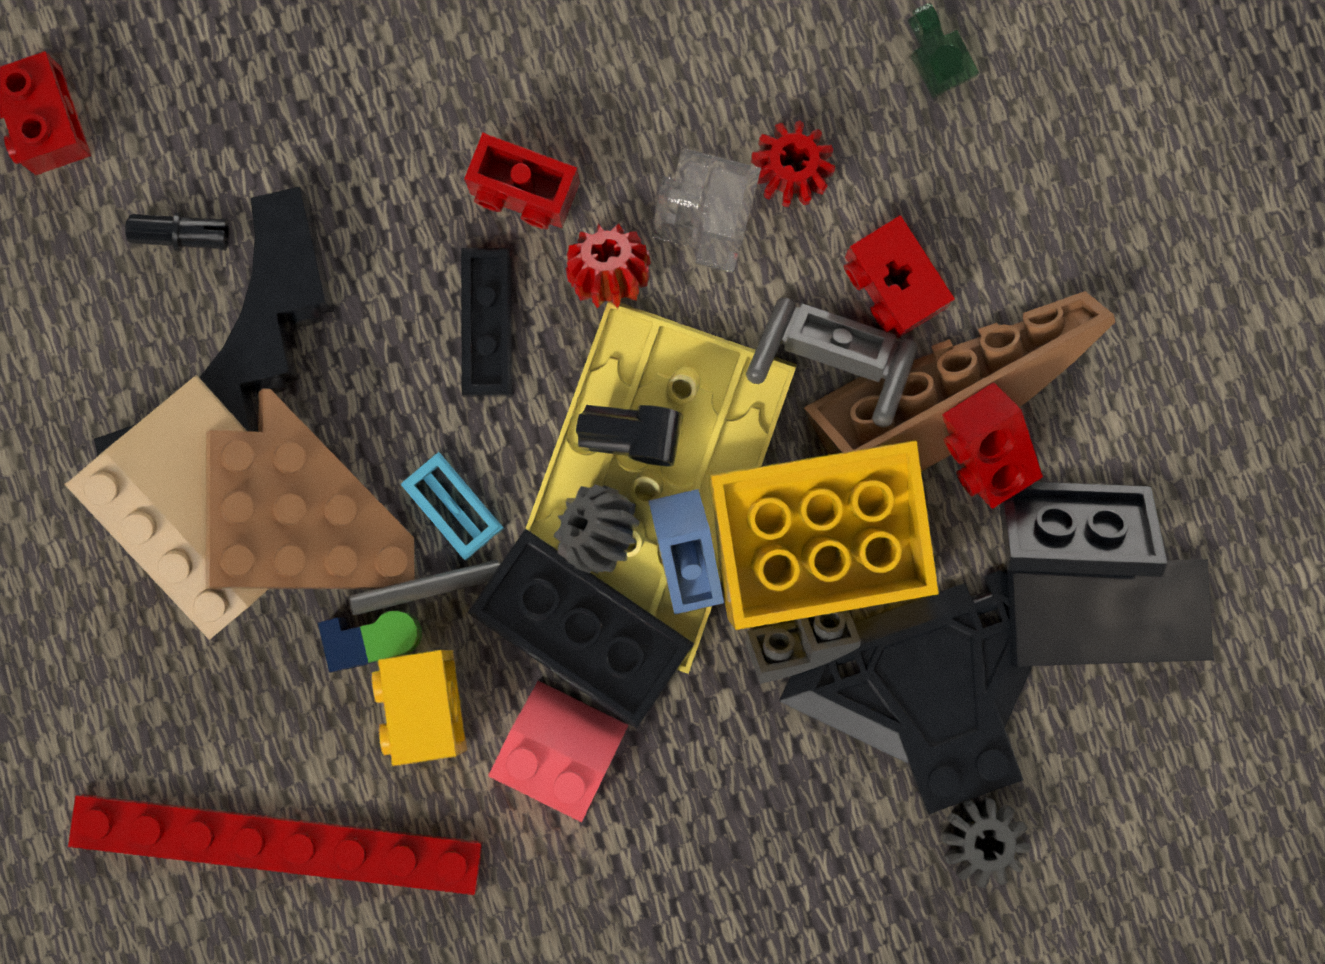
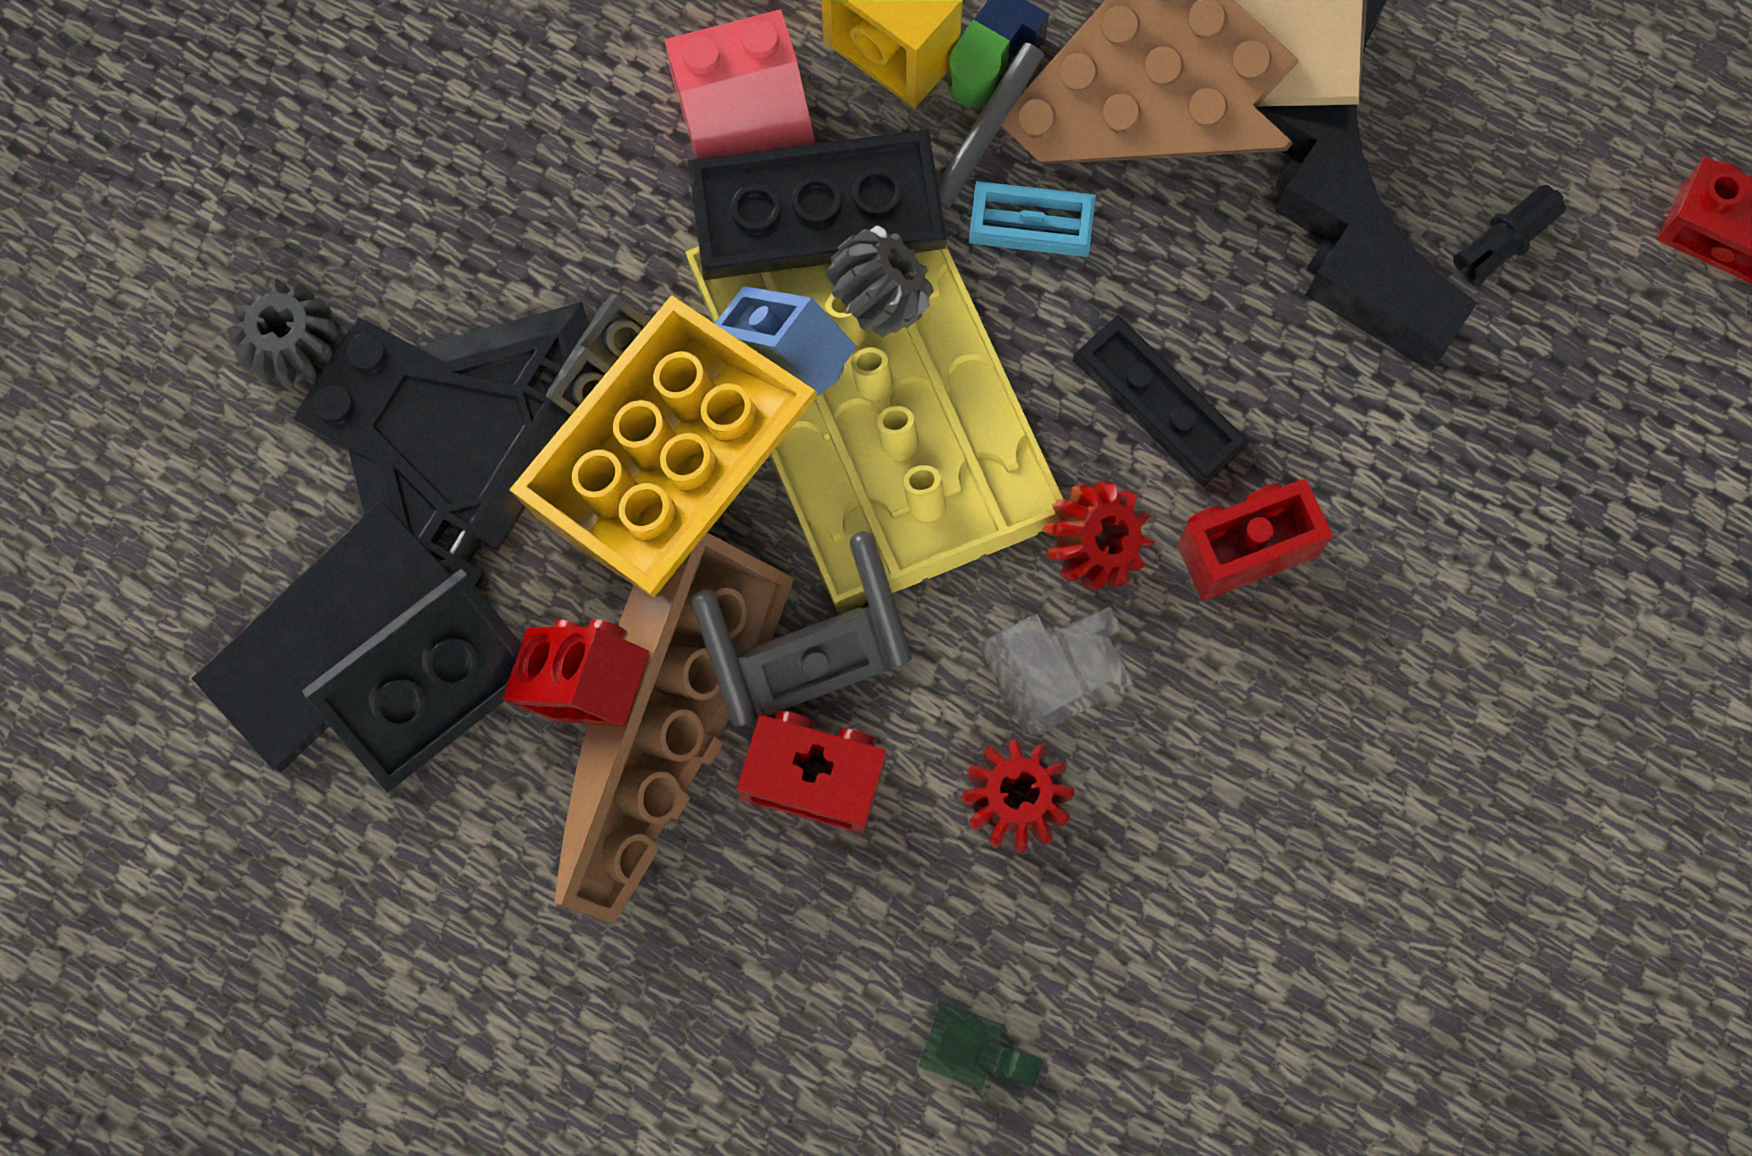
camera: 140 degrees right, 10 degrees down
black piece [576,405,683,467] -> none

